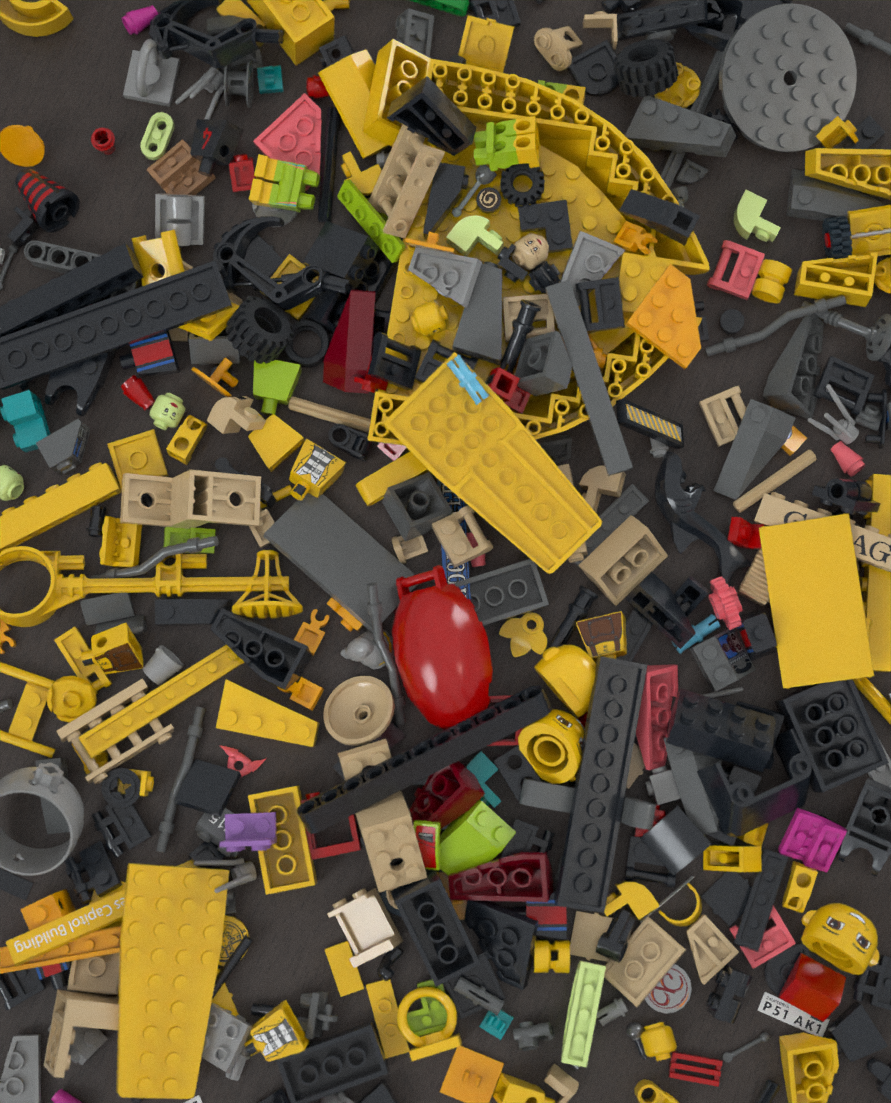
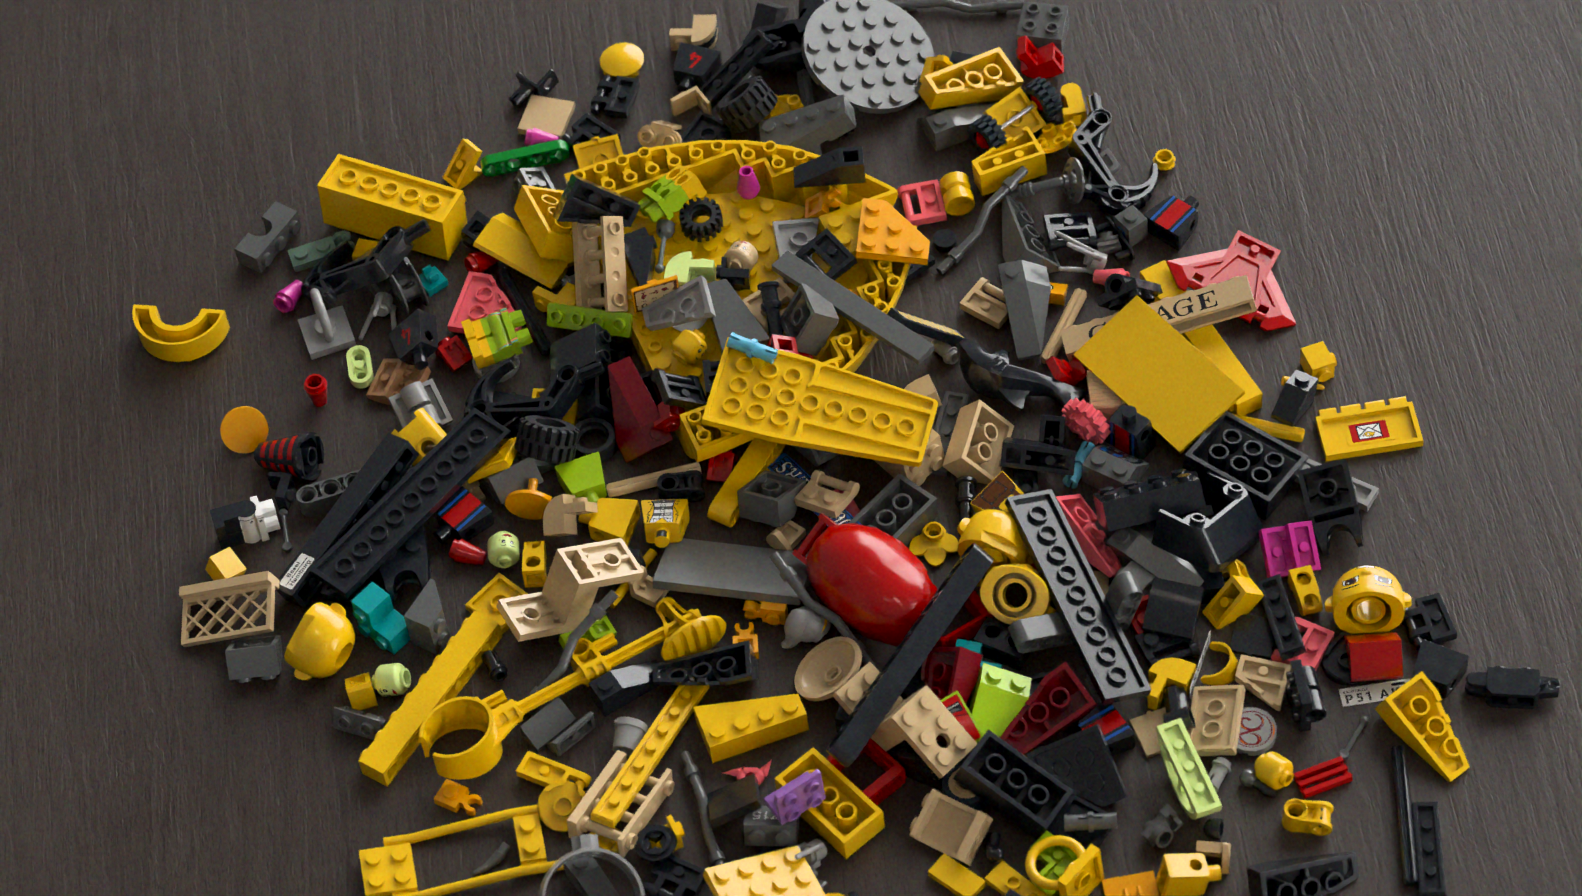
camera: 30 degrees left, 30 degrees down
yellow torso [81,623,144,674] -> none
yellow bracket [99,516,142,568] -> none
light orange plate [277,677,324,711] -> none
tile [477,187,501,214] -> none
teal tile [479,1010,513,1040] -> none
black plate [518,200,573,253] -> none
black gear [528,261,560,294] -> none
yellow wheel [534,940,570,973] -> none
yellowish green brick [734,190,781,242] -> none
none -> dark pink cone [737,166,760,199]

